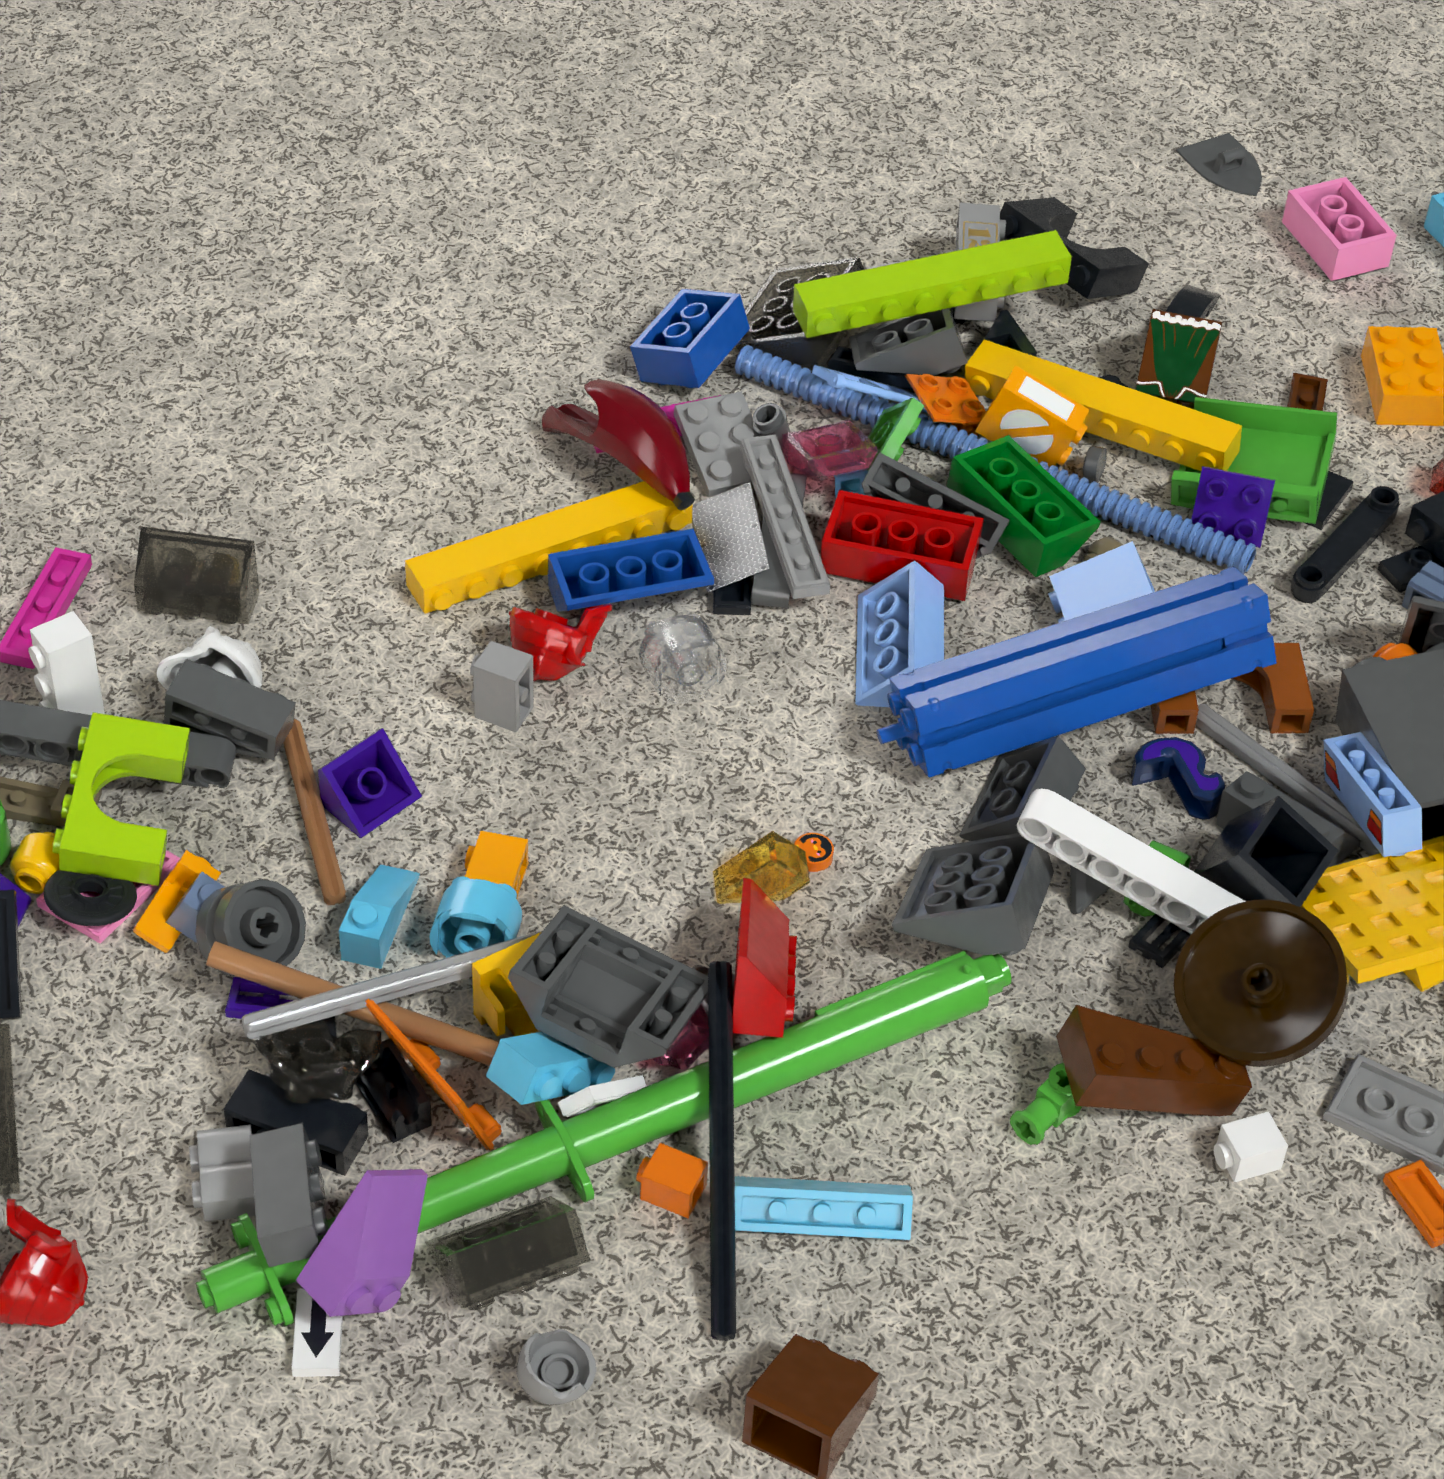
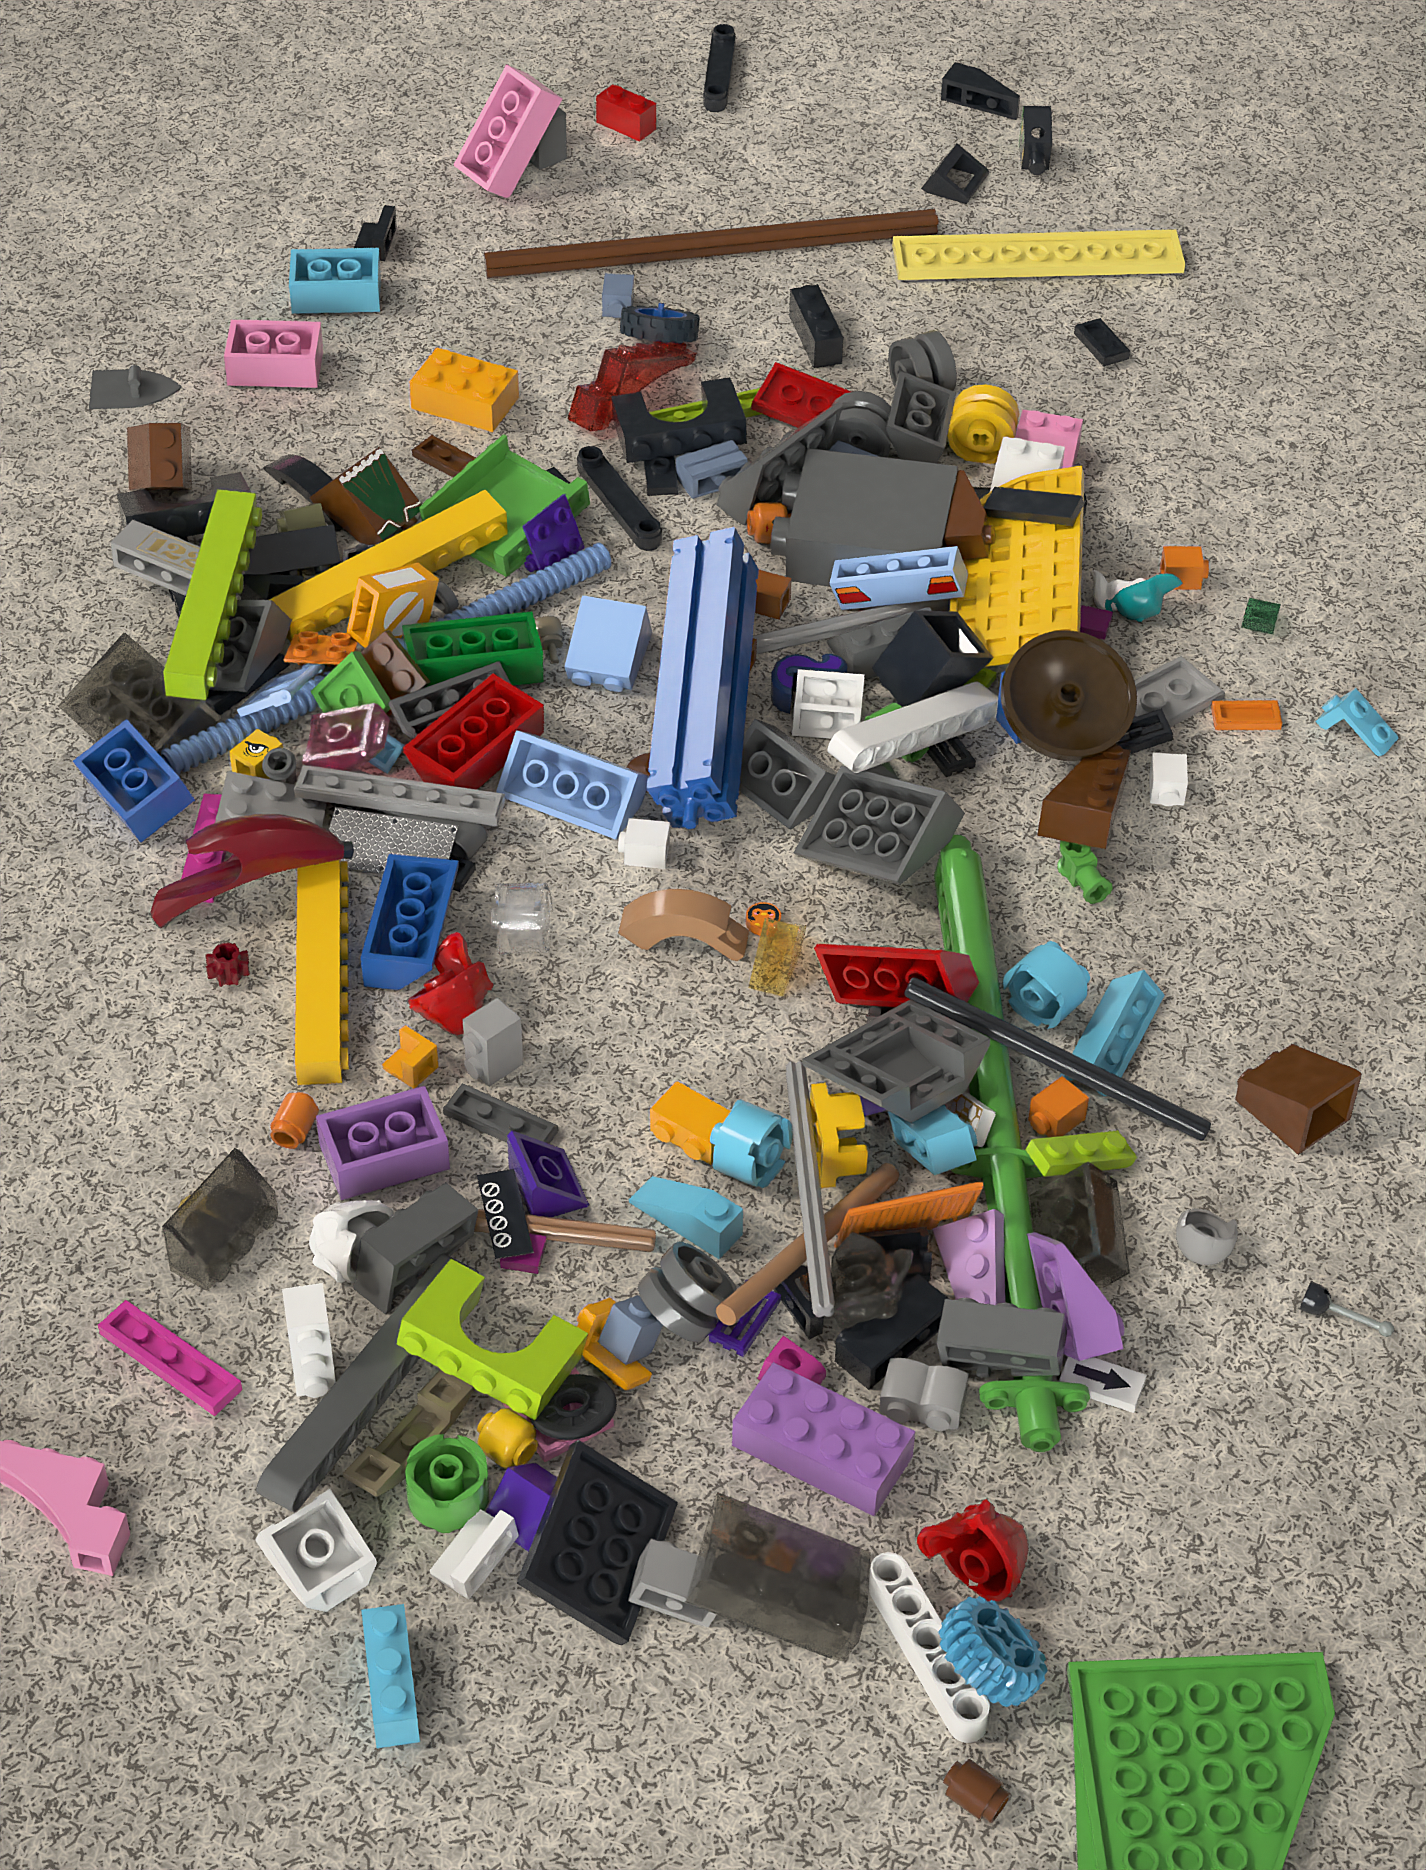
camera: 65 degrees left, 0 degrees up
none -> reddish brown slope [127,423,192,491]
none -> dark red gear [205,943,250,987]
none -> yellow brick [229,729,283,779]
none -> black brick [243,524,340,576]
none -> orange brick [270,1092,319,1149]
none -> olive brick [276,503,326,533]
none -> medium lavender brick [316,1086,450,1200]
none -> reddish brown plate [361,630,431,725]
none -> light orange panel [382,1025,439,1089]
none -> dark grey tile [443,1083,558,1144]
none -> black sticker [476,1169,534,1259]
none -> magenta tile [500,1233,547,1274]
none -> white brick [618,818,670,869]
none -> medium nougat arch [618,889,749,961]
none -> medium lavender brick [732,1362,915,1516]
none -> dark pink leg [757,1336,826,1385]
none -> white slope [792,669,865,739]
none -> lavender wing [933,1209,1005,1305]
none -> medium azure brick [1003,941,1090,1029]
none -> lime plate [1025,1131,1137,1177]
none -> black tile [1117,708,1174,754]

